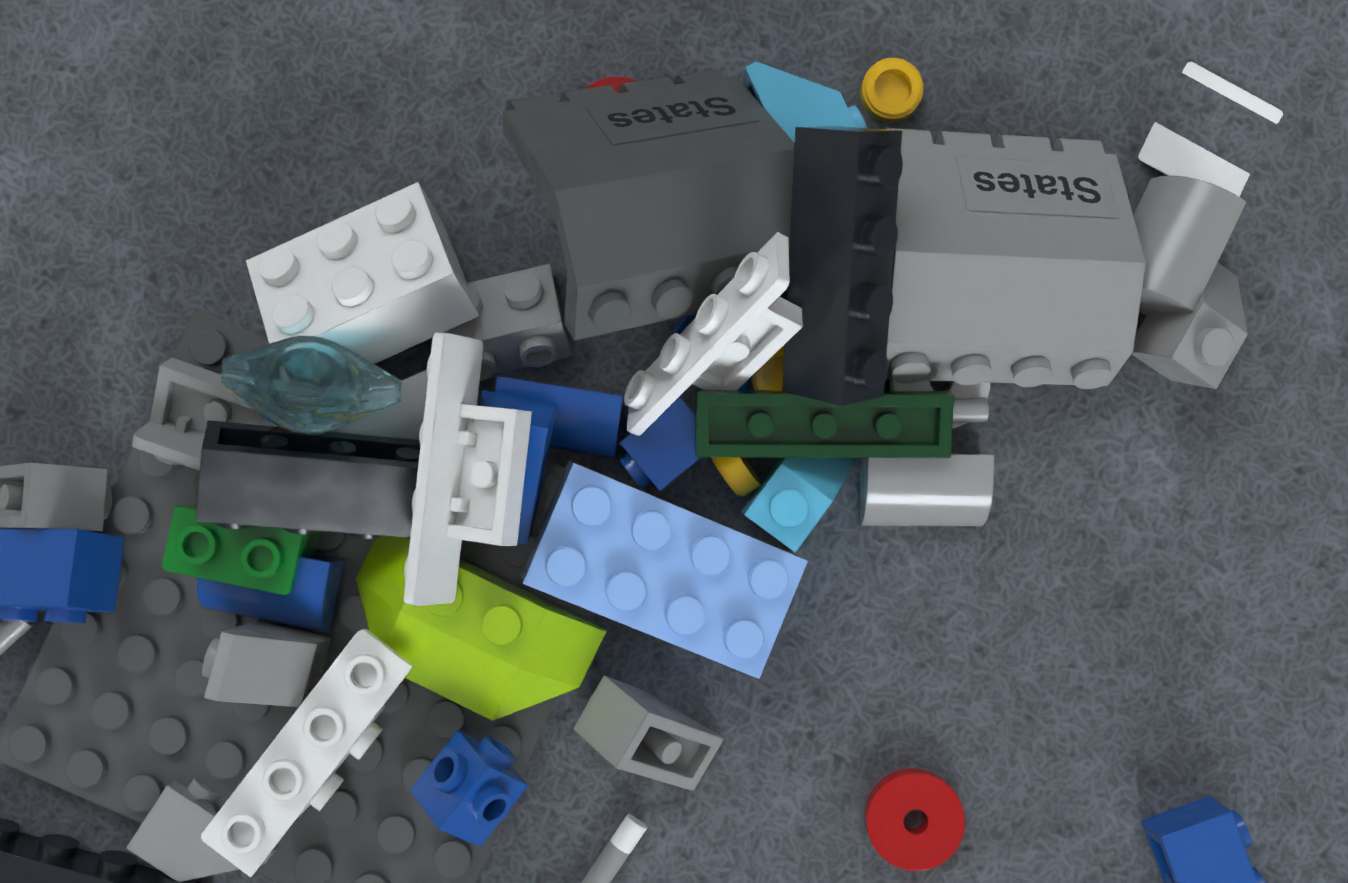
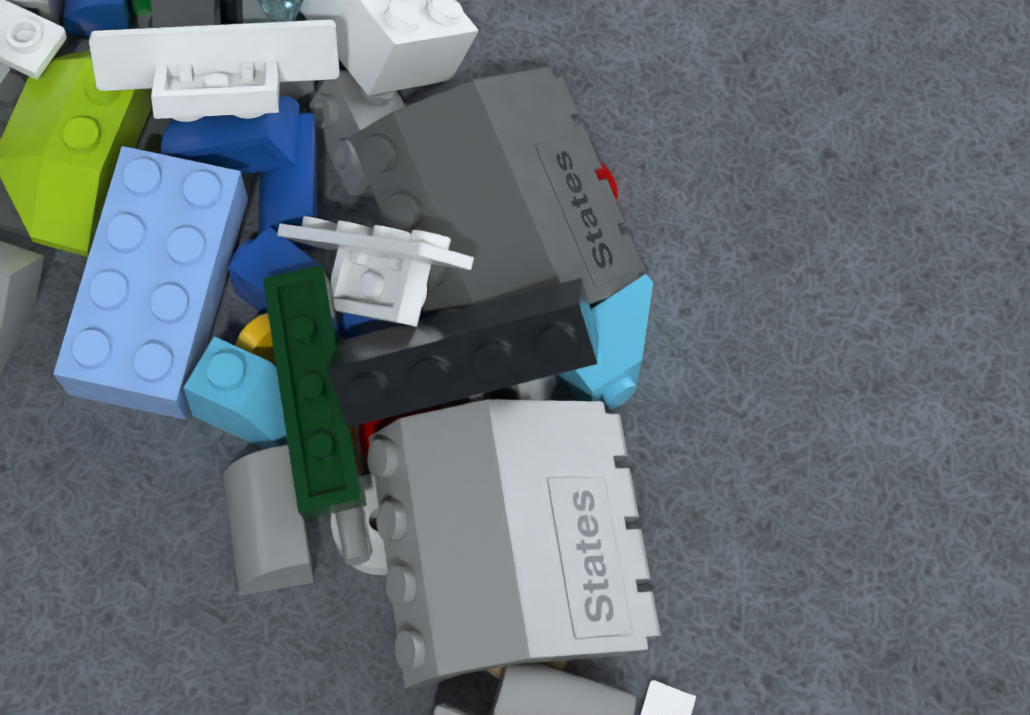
camera: 70 degrees right, 25 degrees down
yellow tile [860,58,923,123] -> none

